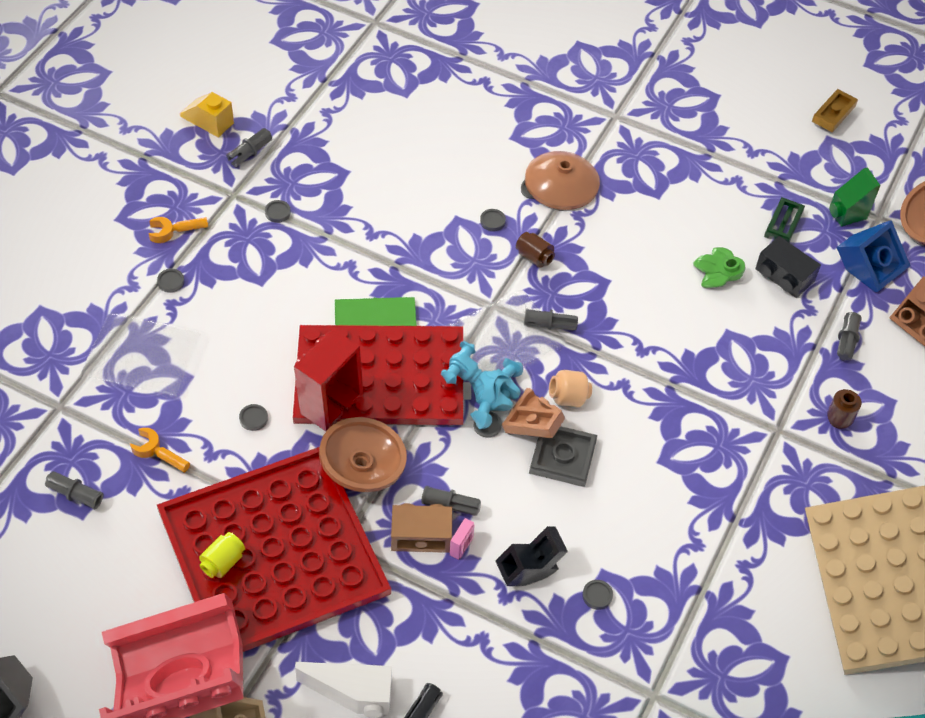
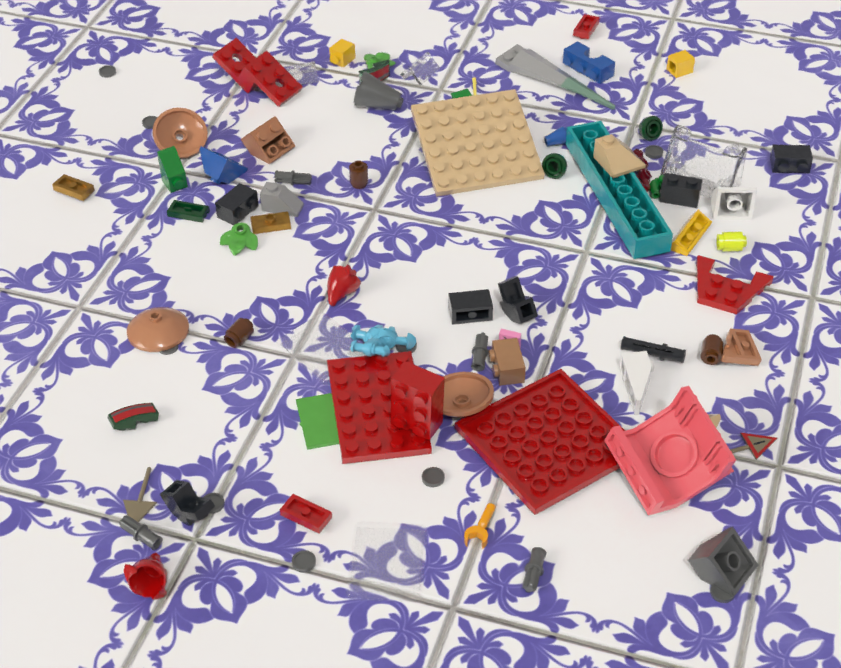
camera: 95 degrees left, 10 degrees down
light orange piece [148,217,208,243] -> none
yellow slope [180,92,234,138] -> none
neon yellow brick [199,532,245,578] -> none
dark grey piece [480,209,506,231] -> none
nougat wing [502,388,565,438] -> none
dark grey axle [524,309,578,331] -> none
dark grey tile [529,426,598,487] -> none
light nougat head [549,370,592,407] -> none
dark grey piece [582,580,613,610] -> none
none -> slope [107,403,159,431]
none -> dark tan piece [123,467,157,523]
none -> red hat [123,553,167,600]
none -> black brick [160,480,215,526]
none -> pearl gold plate [250,211,291,234]
none -> light grey slope [260,182,304,217]
none -> red plate [280,494,332,534]
none -> red hat [327,264,361,306]
none -> black brick [448,289,493,325]
none -> dark green brick [542,153,567,179]

